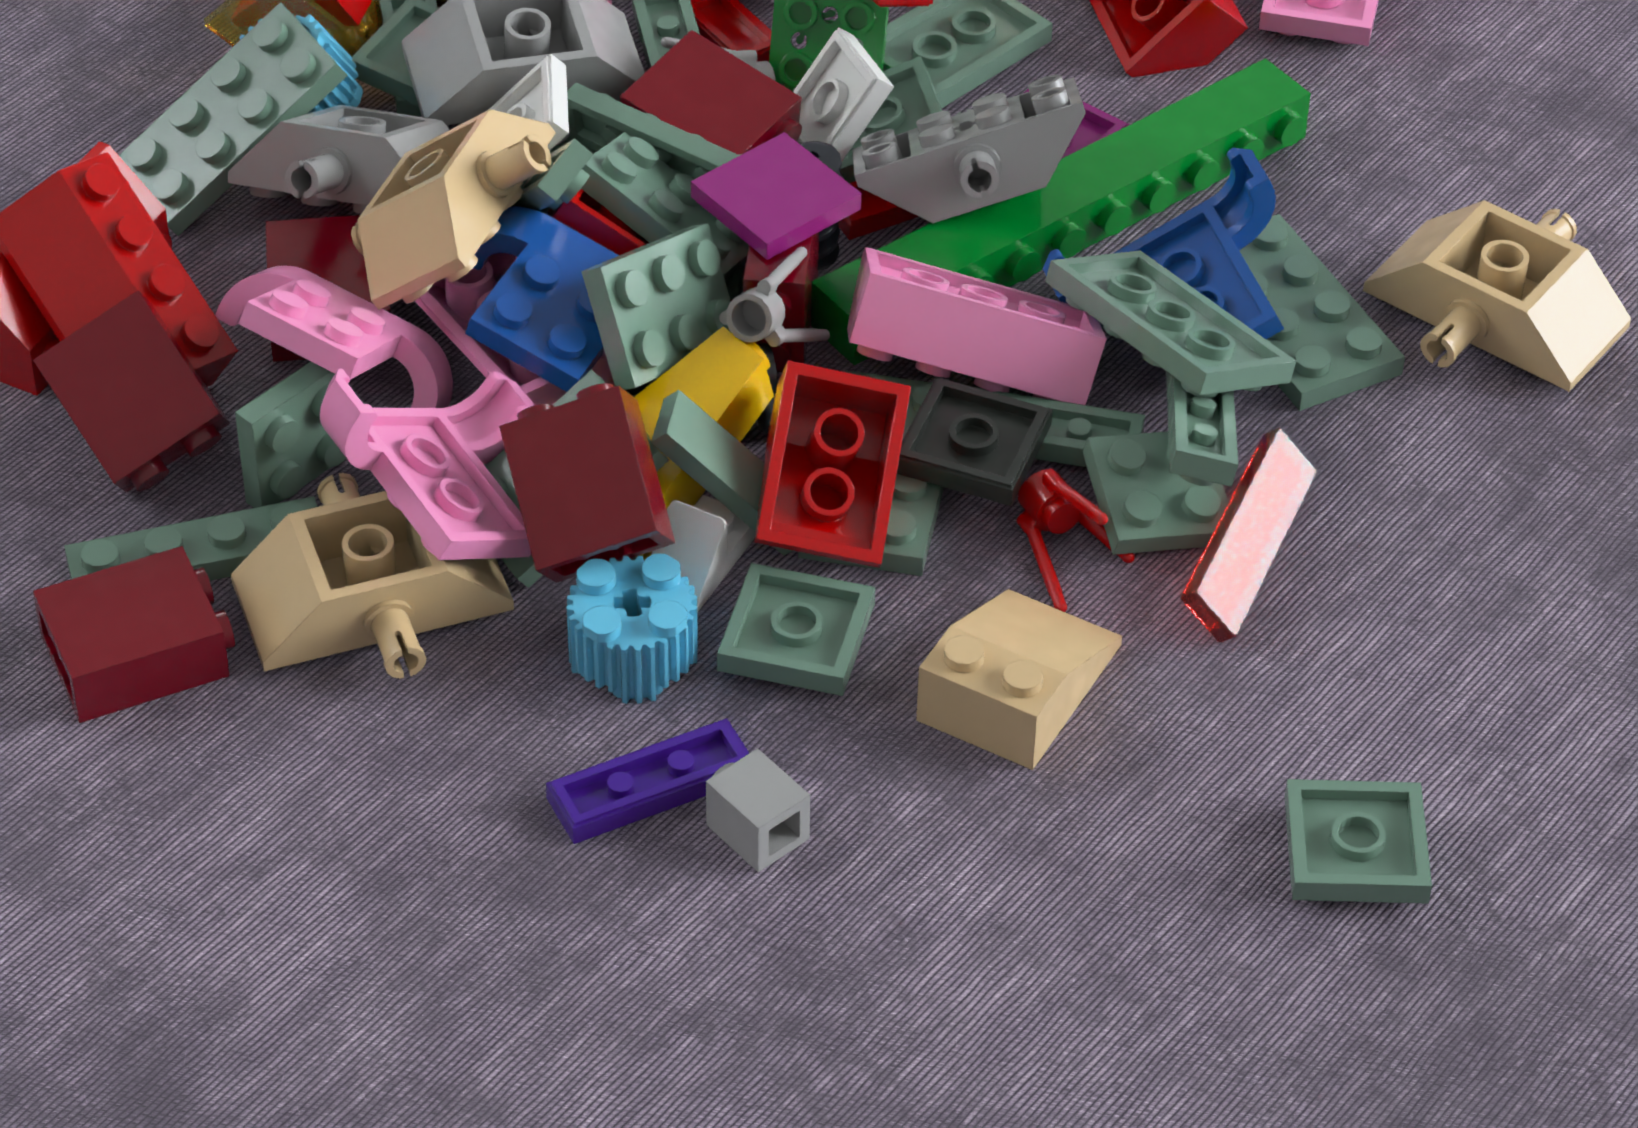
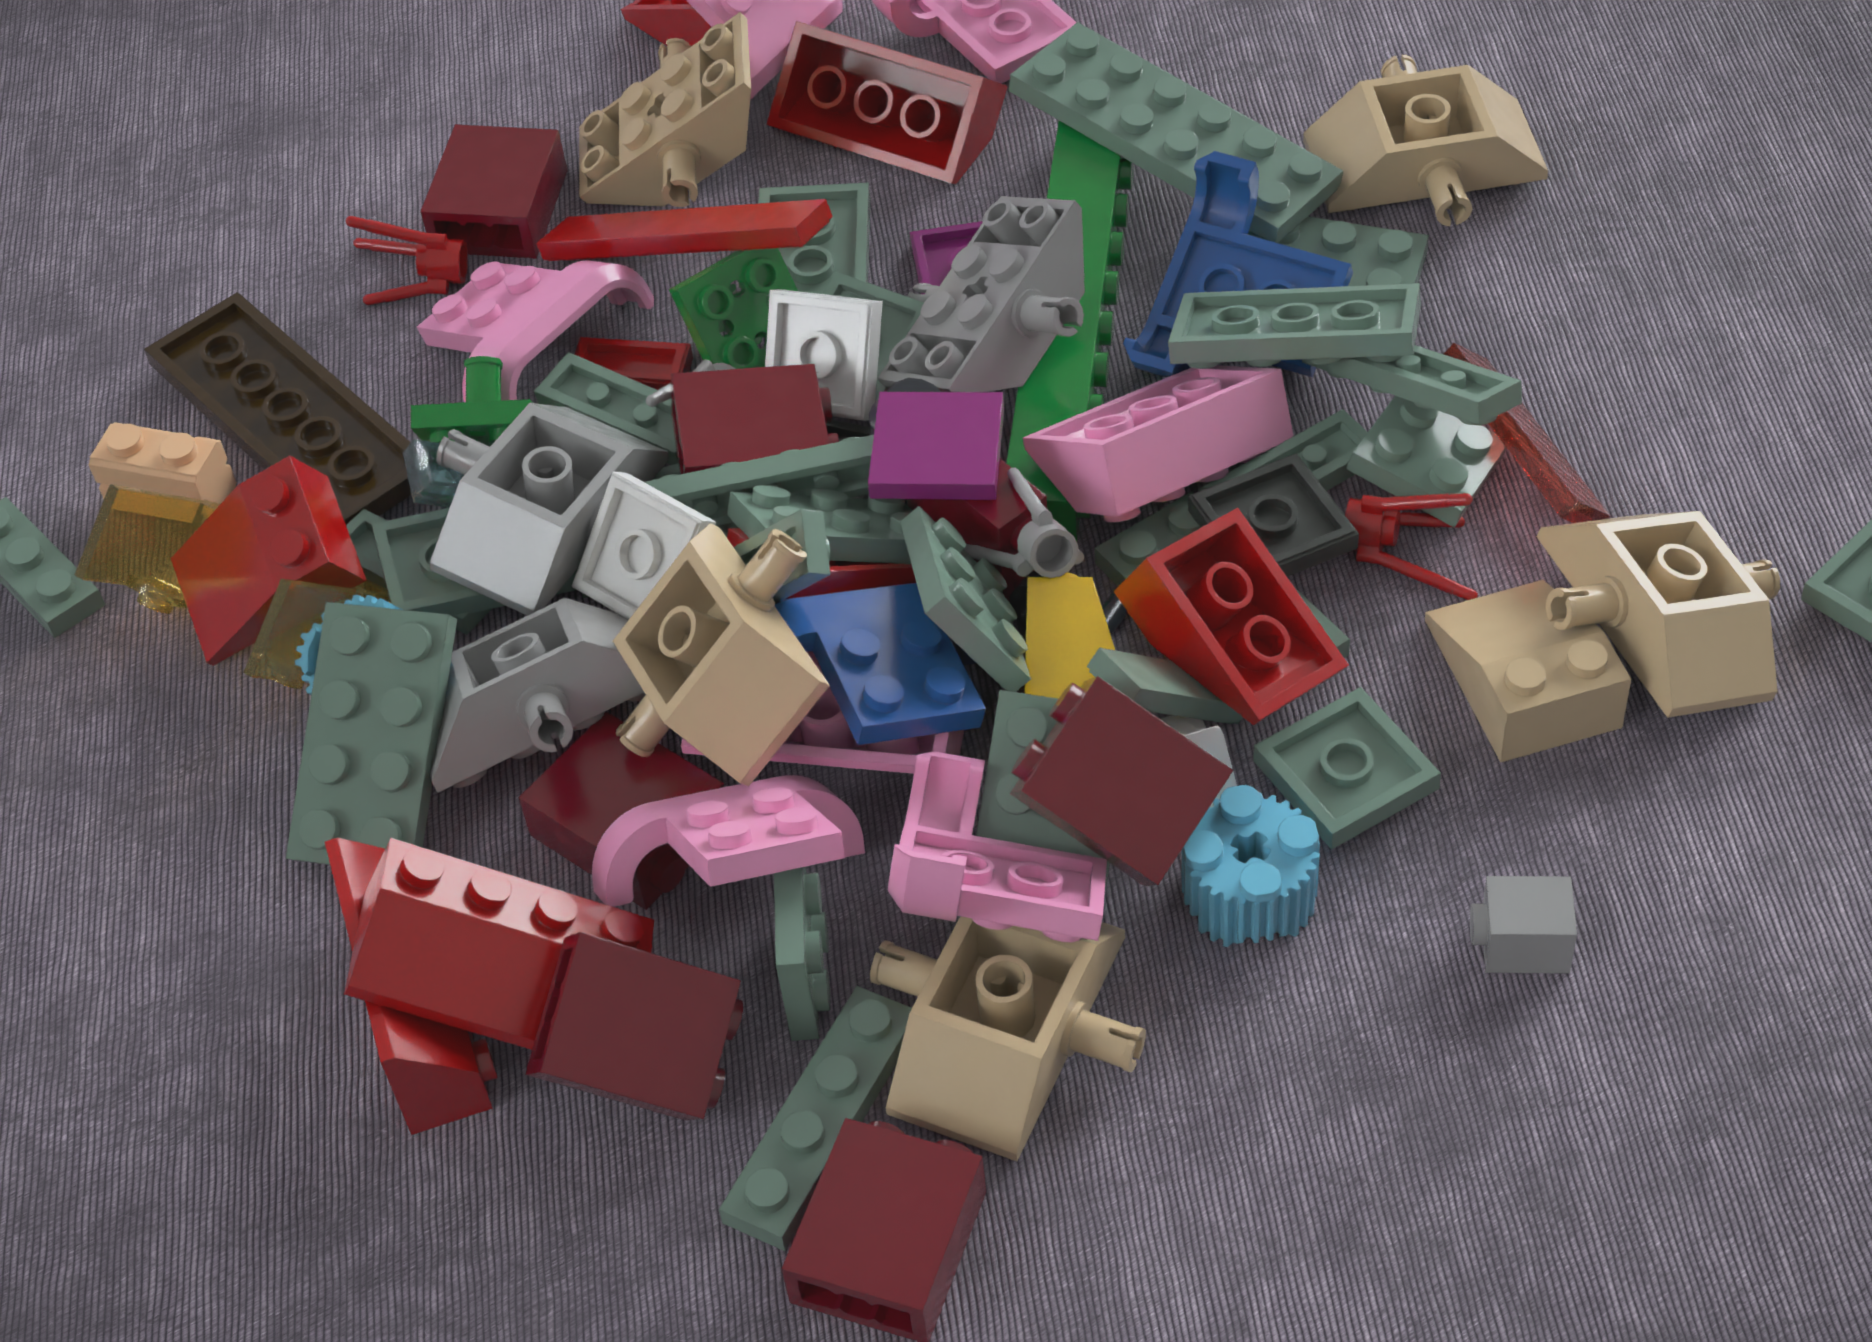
camera: 40 degrees left, 5 degrees up
dark purple tile [546,718,749,844] -> none
none -> sand green plate [1009,22,1343,243]
none -> tan slope [1536,511,1780,718]

